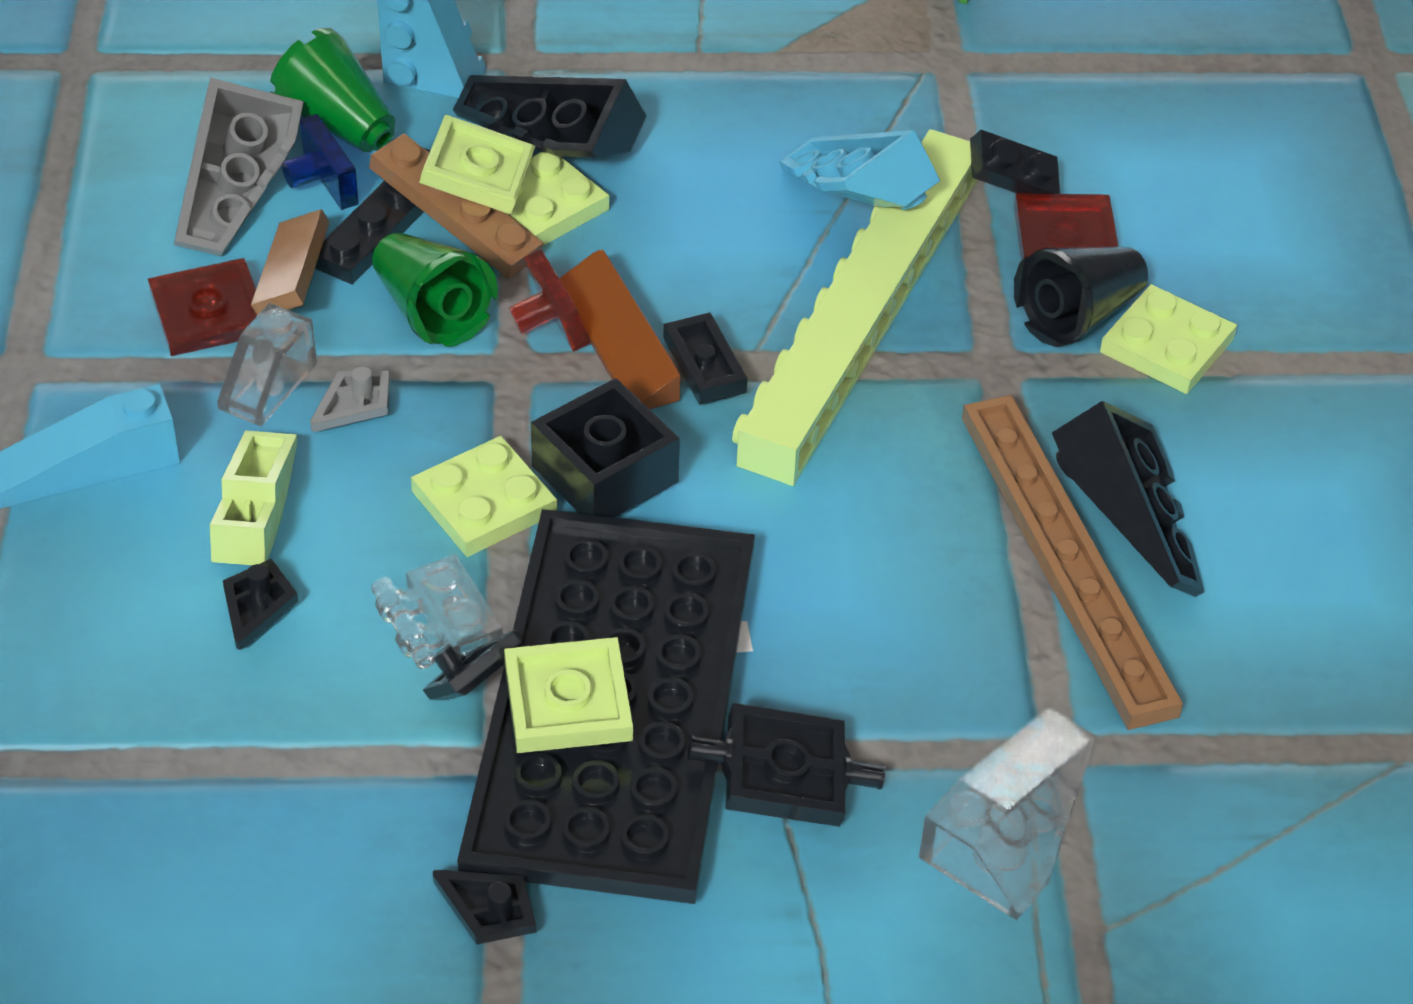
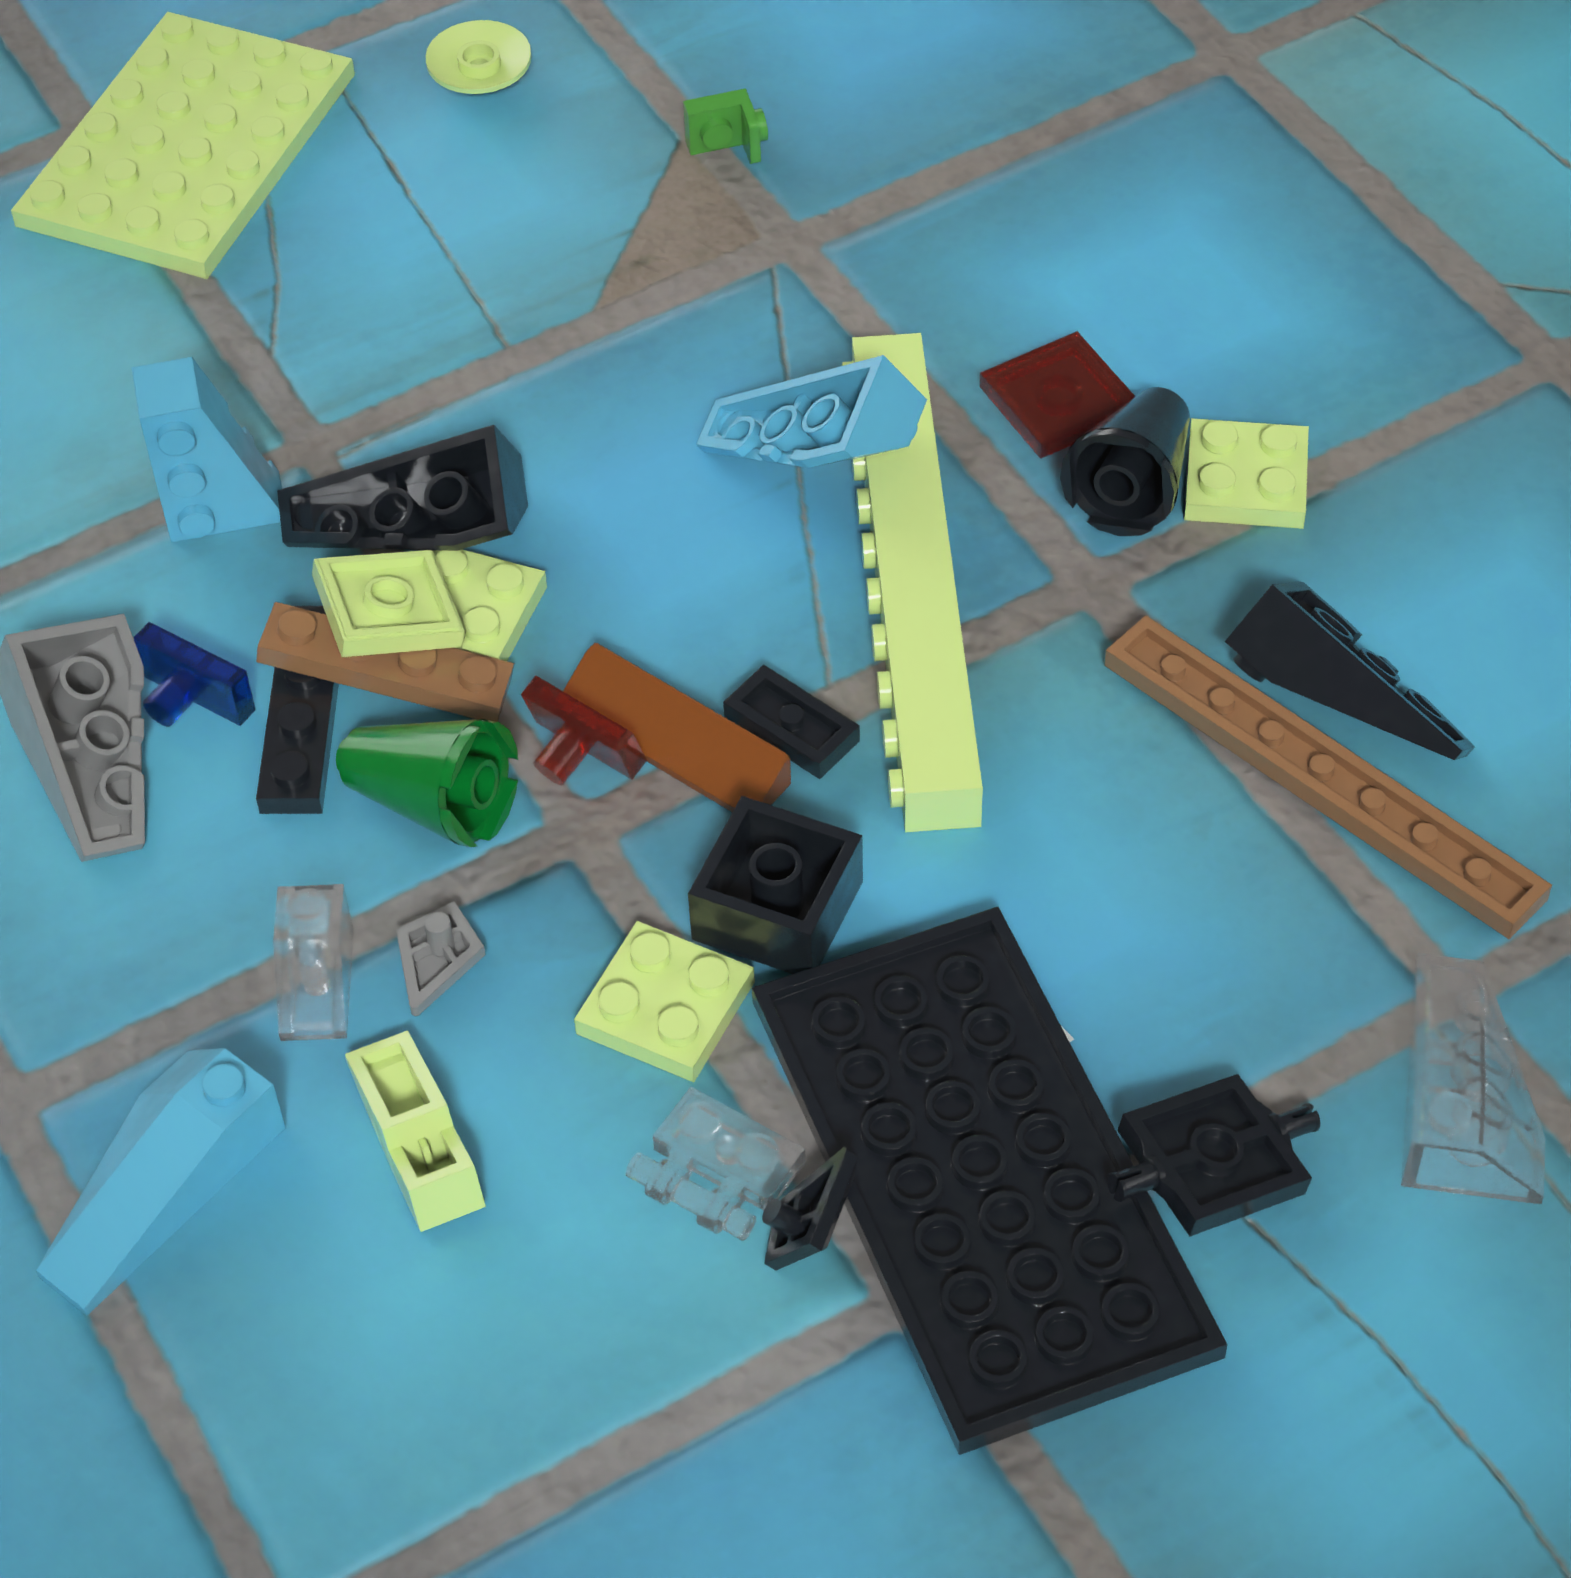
camera: 25 degrees left, 5 degrees up
clear red tile [148,258,270,356] -> none
black piece [222,558,298,650] -> none
medium nougat tile [251,209,330,318] -> none
green cone [270,28,395,152] -> none
black piece [433,870,536,945] -> none
yellowish green plate [504,637,633,753] -> none
black plate [970,129,1060,205] -> none

